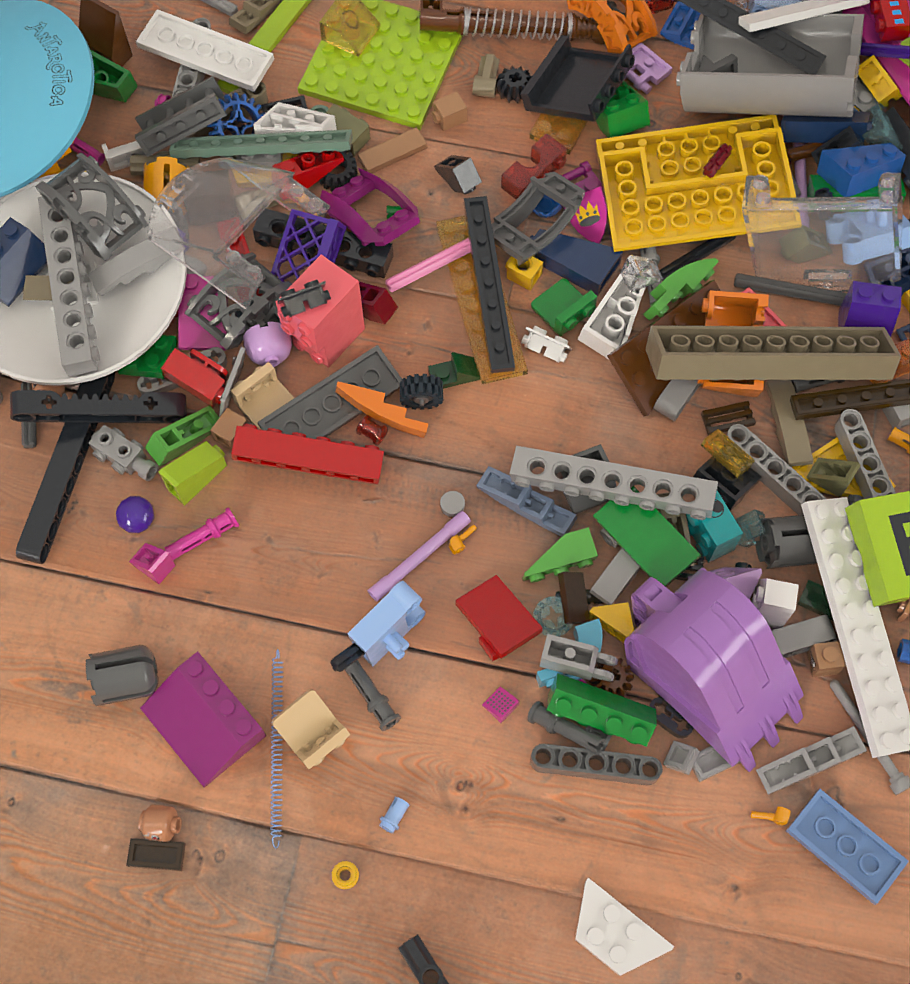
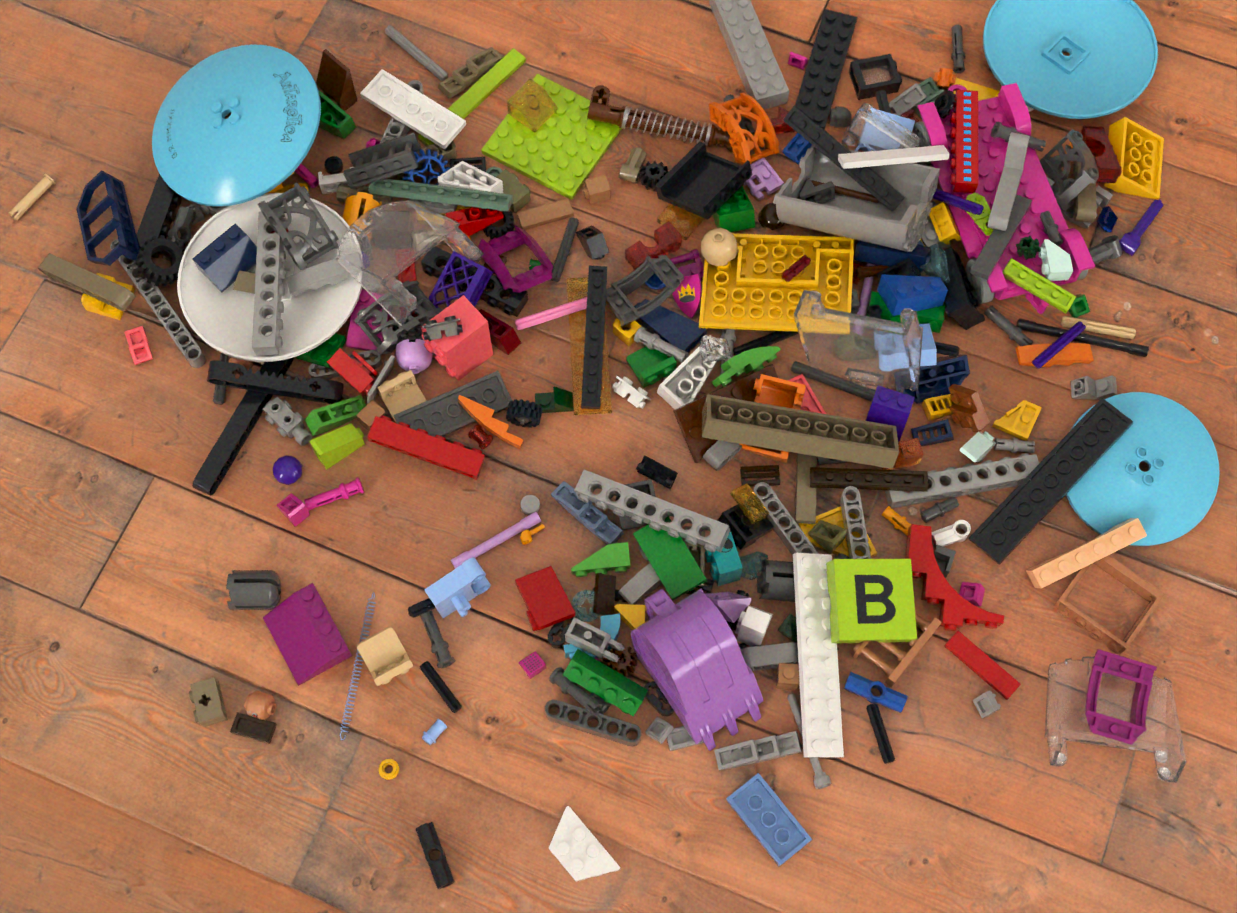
camera: 10 degrees right, 0 degrees up
light orange hand [751,806,791,826] -> none
none -> dark tan brick [189,677,228,727]
none -> black tile [324,156,343,174]
none -> black axle [420,661,462,713]
none -> black beam [548,617,576,648]
none -> dark grey axle [551,217,579,282]
none -> light grey pin [634,327,689,363]
none -> black hinge [636,455,678,490]
none -> tan cylinder [701,228,737,266]
none -> dark brown hair [758,203,785,230]
none -> reddish brown bar [811,180,879,203]

